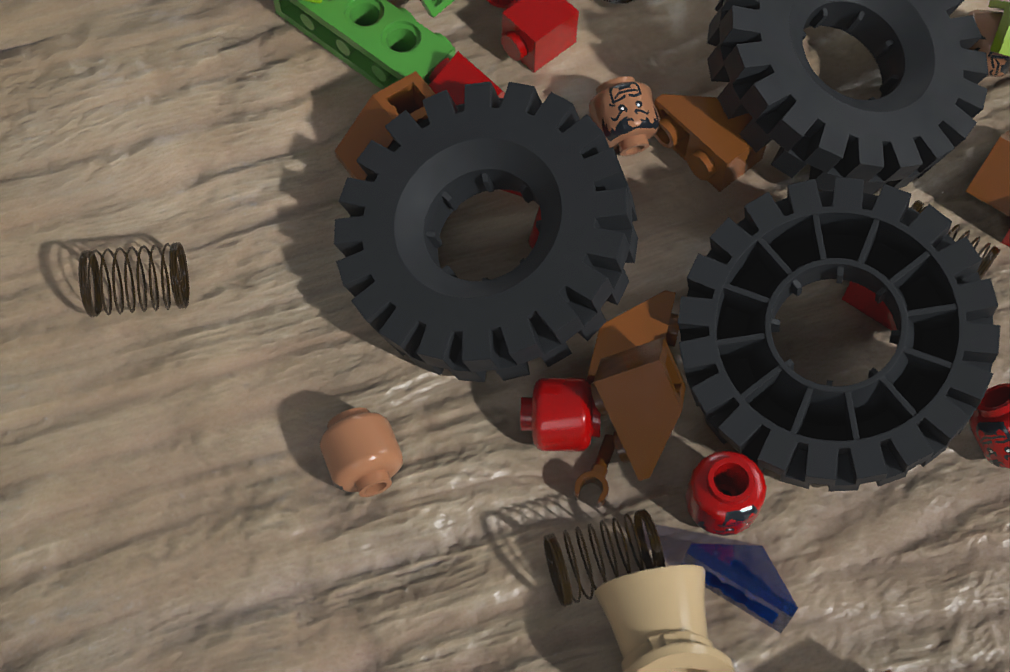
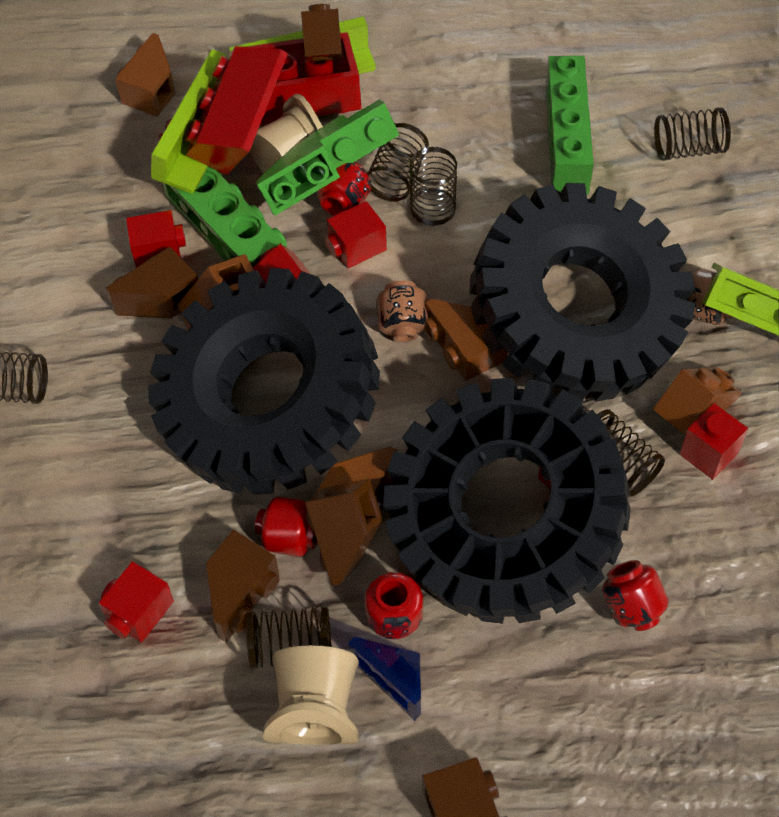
camera: 15 degrees right, 5 degrees down
nougat head [319,407,403,497] -> none
reddish brown hand [574,434,615,508] -> none
none -> red brick [98,561,174,643]
none -> reddish brown slope [105,247,198,319]
none -> red brick [126,210,187,268]
none -> reddish brown slope [206,530,280,643]

